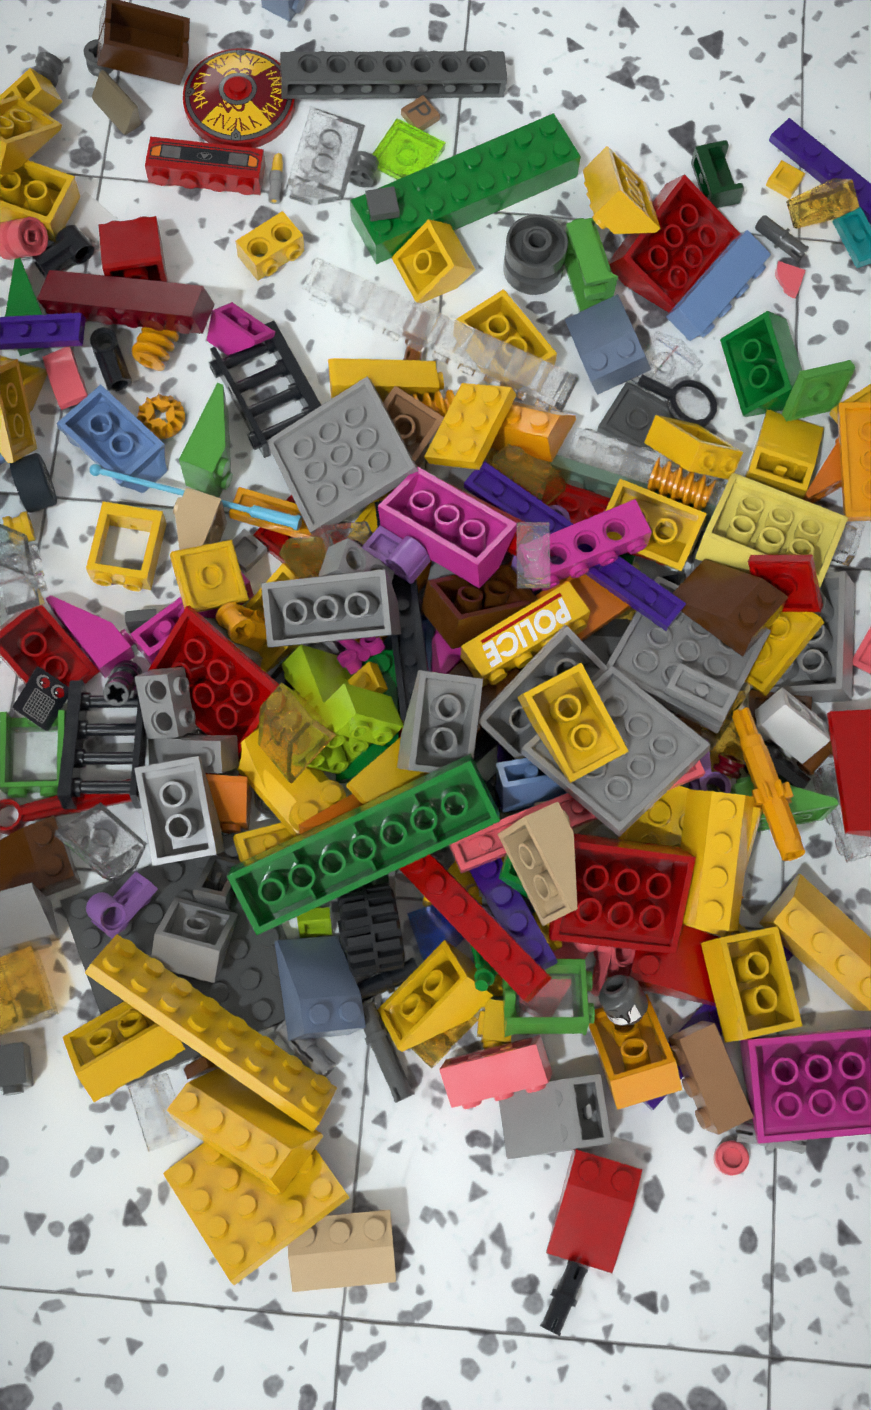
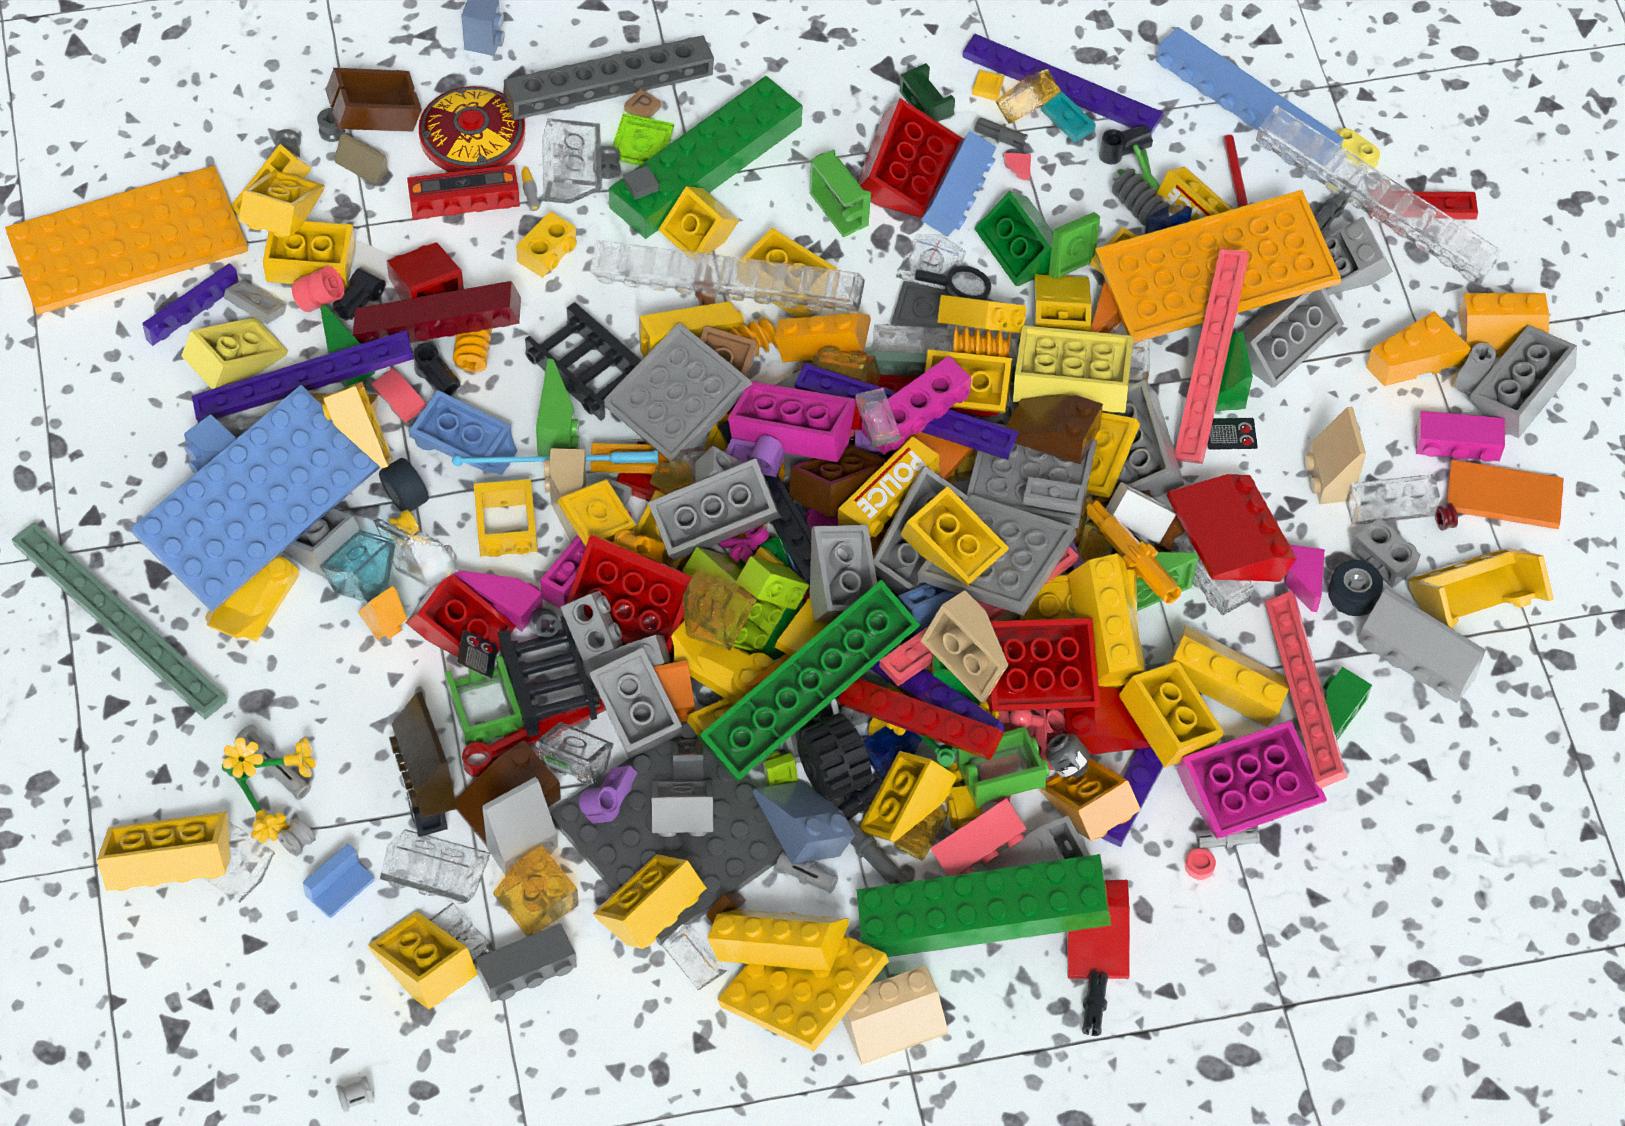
camera: 15 degrees left, 15 degrees down
yellow plate [85,934,337,1132] -> none
dark grey tile [124,608,158,633] -> none
light orange gear [137,393,185,439] -> none
dark pink slope [206,302,275,355] -> none
yellow plate [424,383,516,470] -> none
dark grey wheel [503,215,568,295] -> none
sand blue slope [565,294,651,395] -> none
yellow slope [583,146,660,234] -> none
medium nougat brick [668,1021,754,1135] -> none
dark red bush [713,752,746,779] -> none
red tile [748,555,823,612] -> none
none -> green brick [856,854,1111,957]

